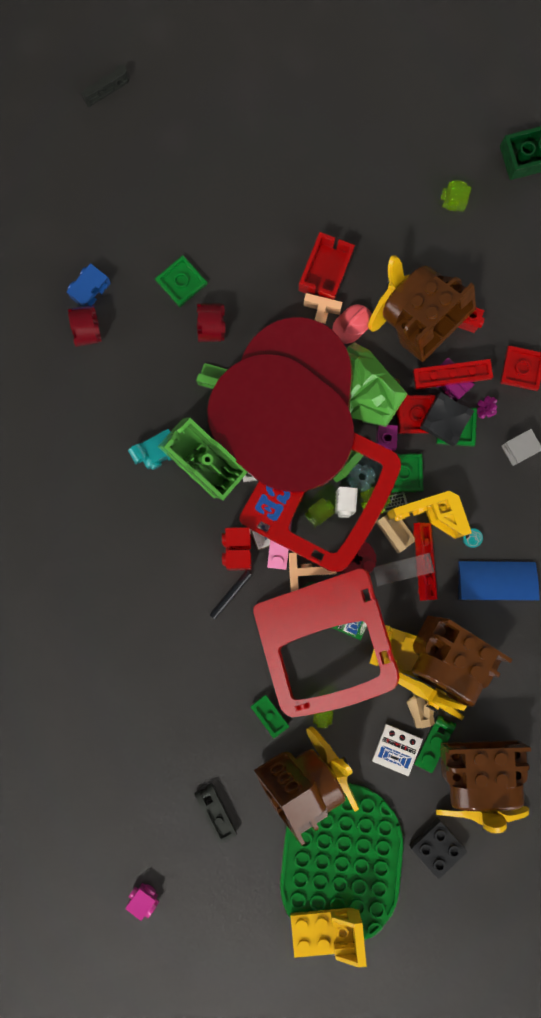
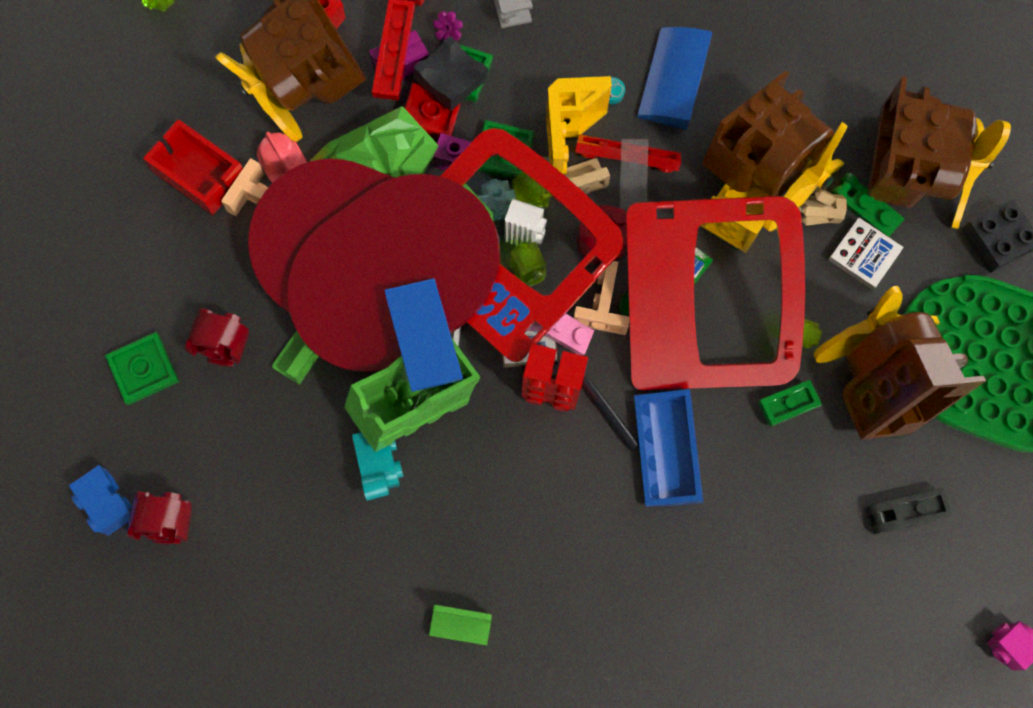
camera: 80 degrees left, 10 degrees down
none -> blue piece [384,278,463,392]
none -> bright green panel [429,605,492,646]
none -> blue slope [634,389,704,507]

